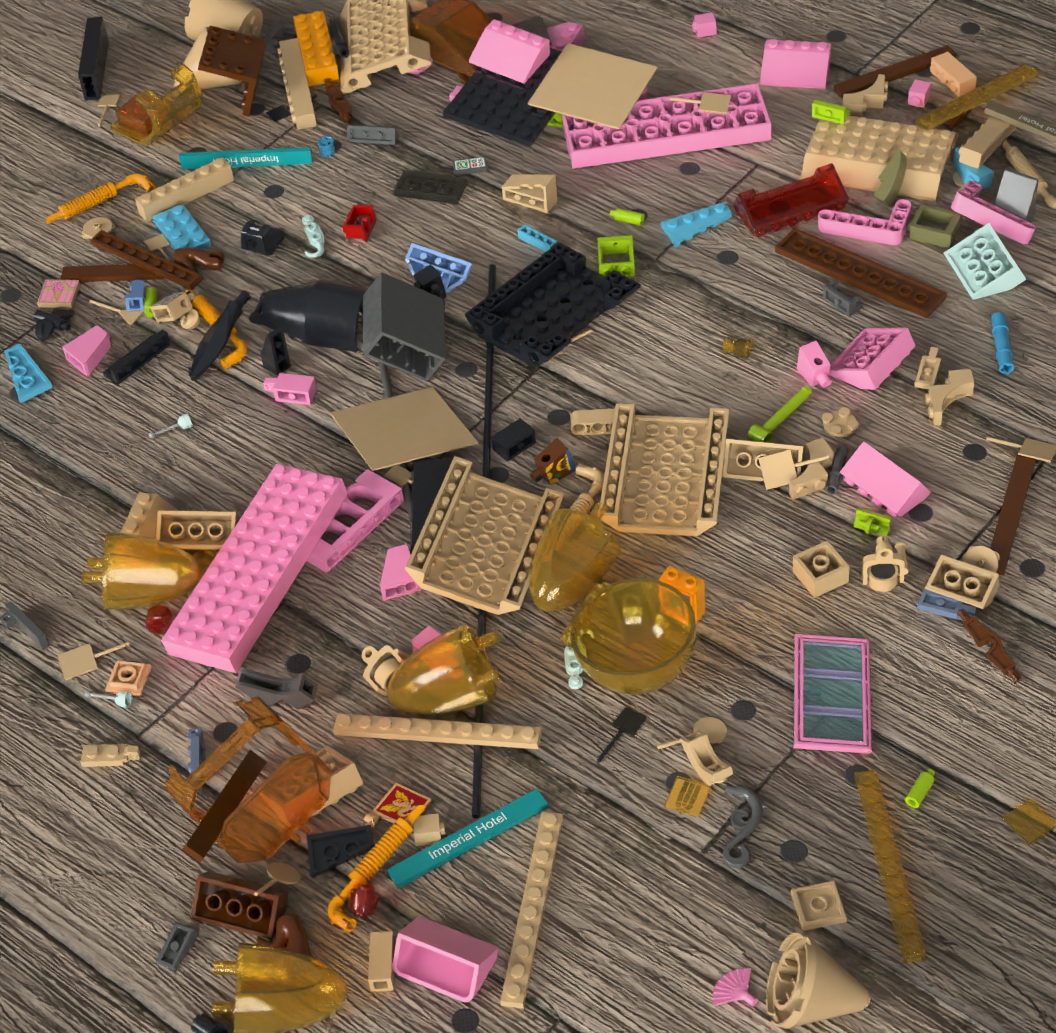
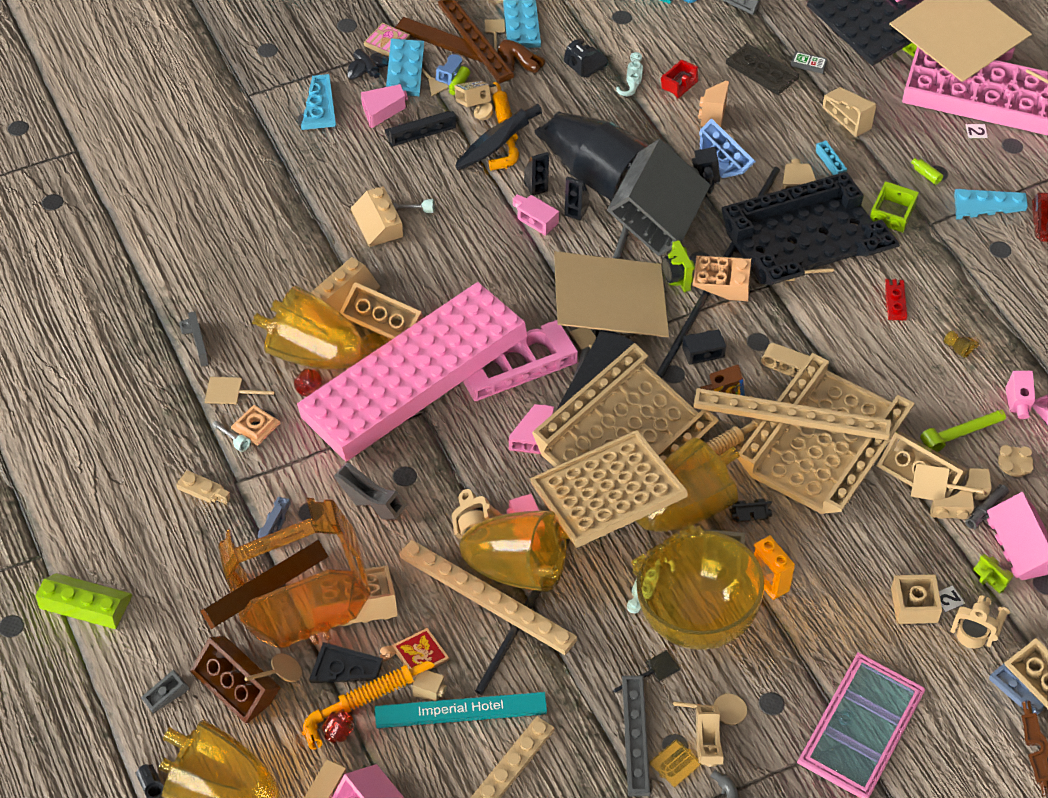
camera: 20 degrees right, 5 degrees up
reddish brown piece [257,914,311,978] -> none
none -> lime slope [35,573,132,629]
none -> tan slope [351,186,403,247]
none -> medium azure plate [386,39,424,97]
none -> tan plate [530,430,688,548]
none -> black slope [564,176,589,221]
none -> dark grey tile [622,676,650,797]
none -> lime piece [662,241,695,292]
none -> light nougat slope [693,256,751,301]
none -> tan plate [693,388,891,440]
none -> light nougat slope [698,81,729,127]
none -> black hinge [729,499,772,522]
none -> tan torso [782,159,816,190]
none -> red hinge [885,279,907,321]
none -> white sticker [939,586,965,612]
none -> white sticker [966,124,988,138]

